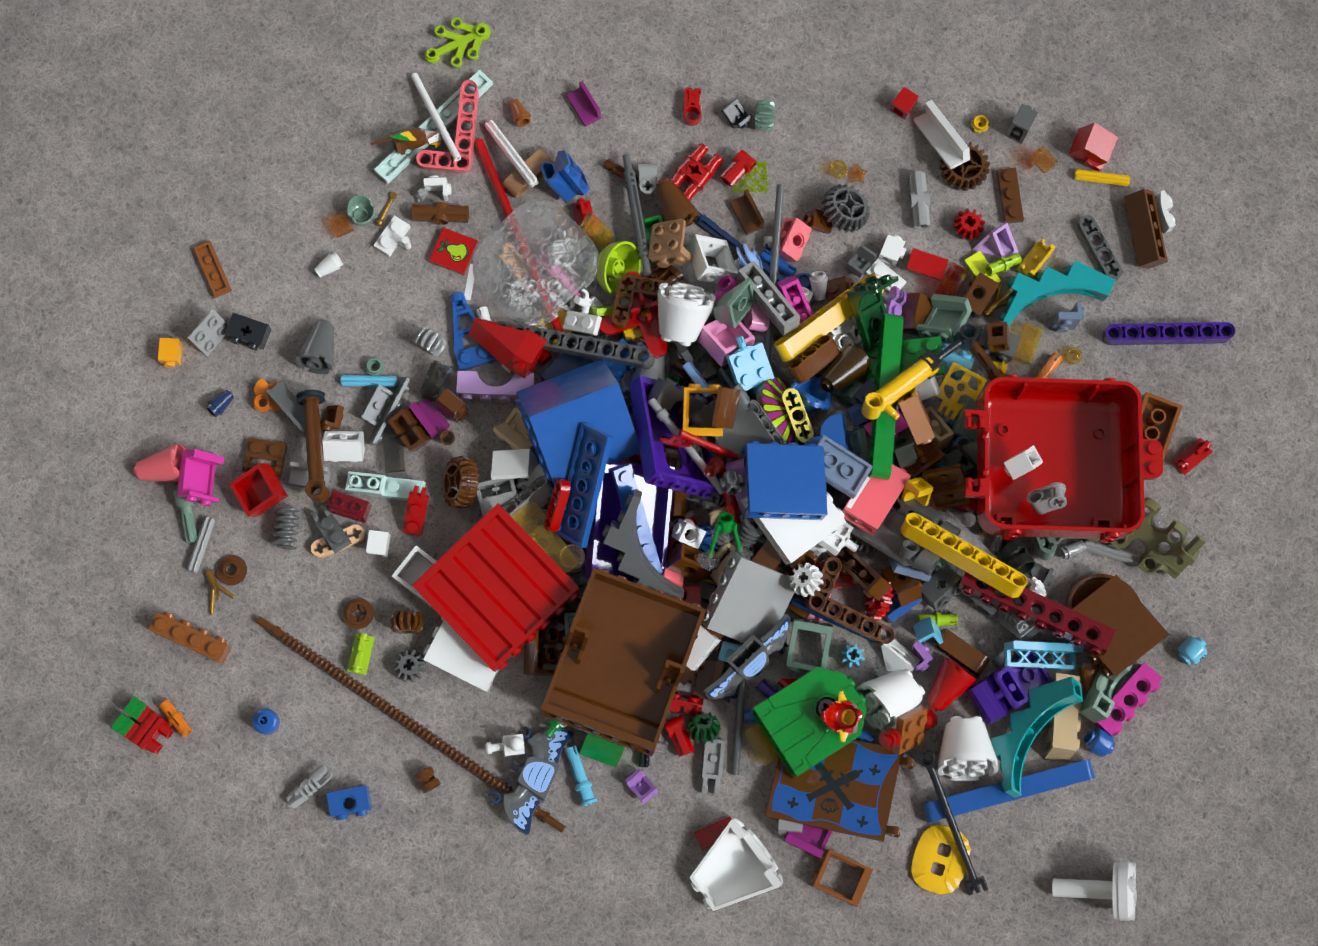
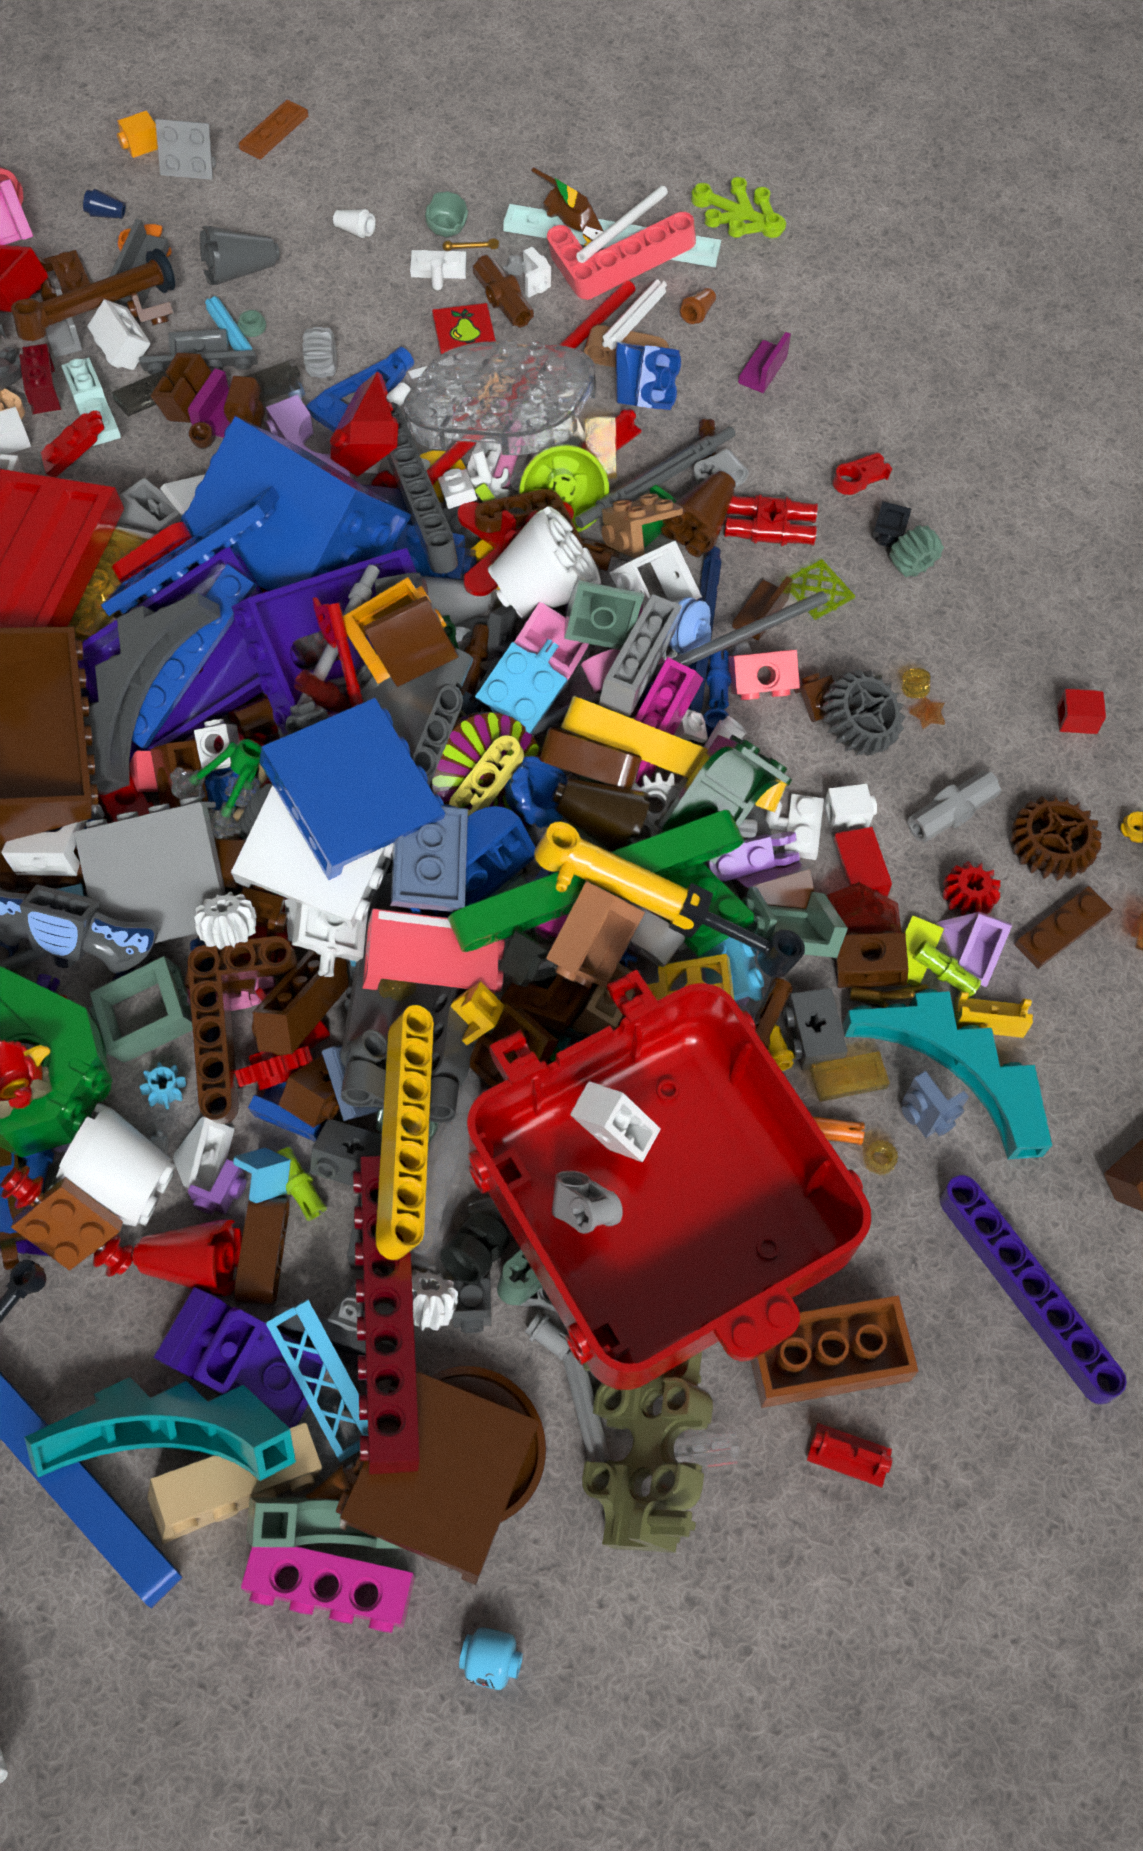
camera: 60 degrees right, 15 degrees down
black brick [225,313,272,351] -> none
clear orange plate [329,212,354,238] -> none
reddish brown gear [442,456,480,509] -> none
medium blue tile [683,362,712,397] -> none
red piece [720,149,757,187] -> none
dark grey bracket [845,245,877,278] -> none
white panel [914,100,970,169] -> none
white cone [937,716,998,782] -> none
reddish brown brick [987,321,1010,352] -> none
dark grey beam [1077,215,1122,281] -> none
blue head [1084,728,1115,757] -> none

